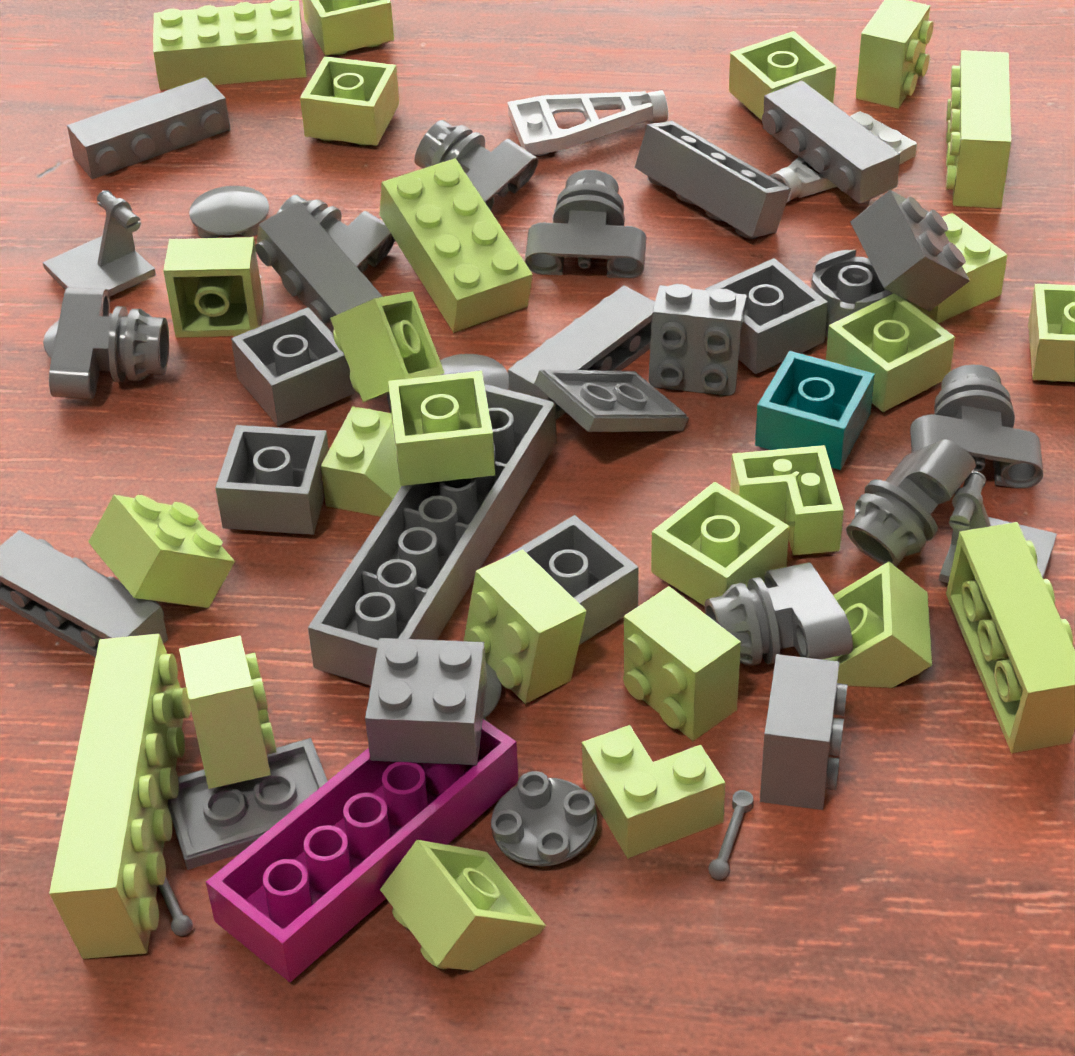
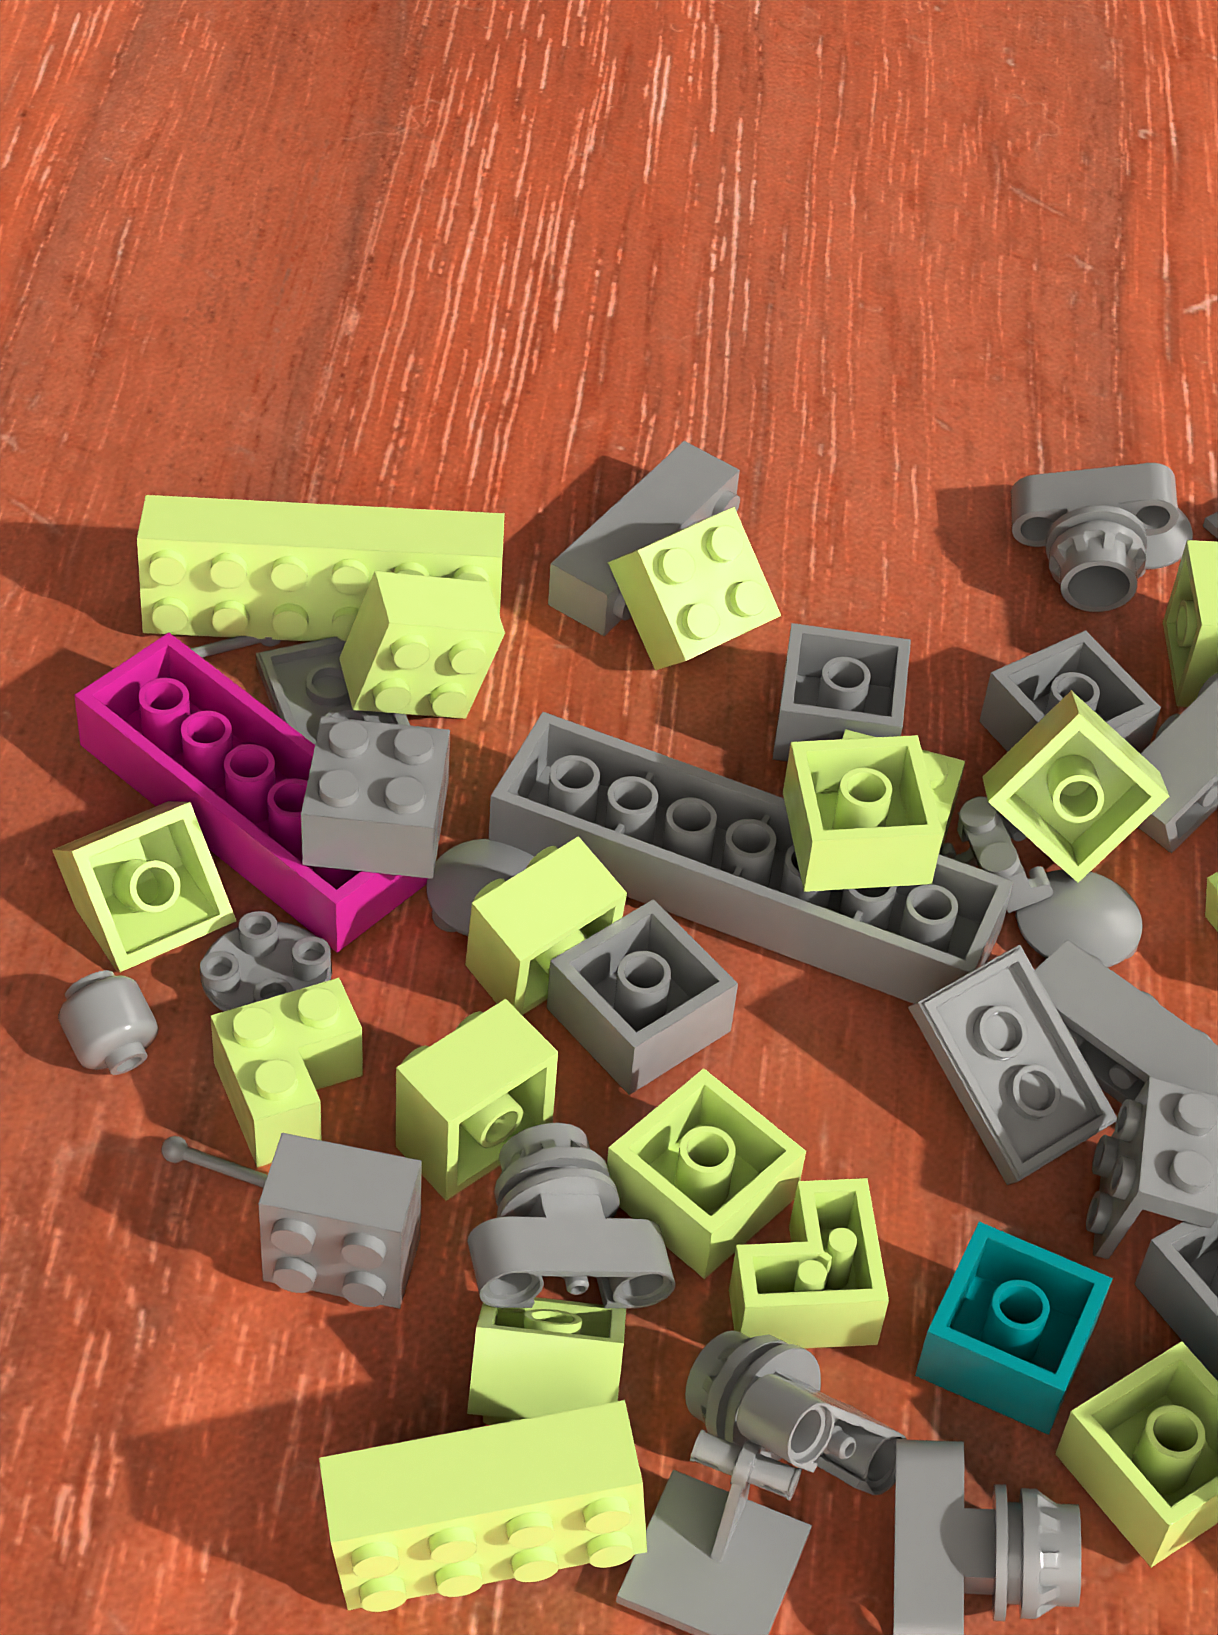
camera: 85 degrees right, 5 degrees up
none -> light grey head [58,970,159,1075]

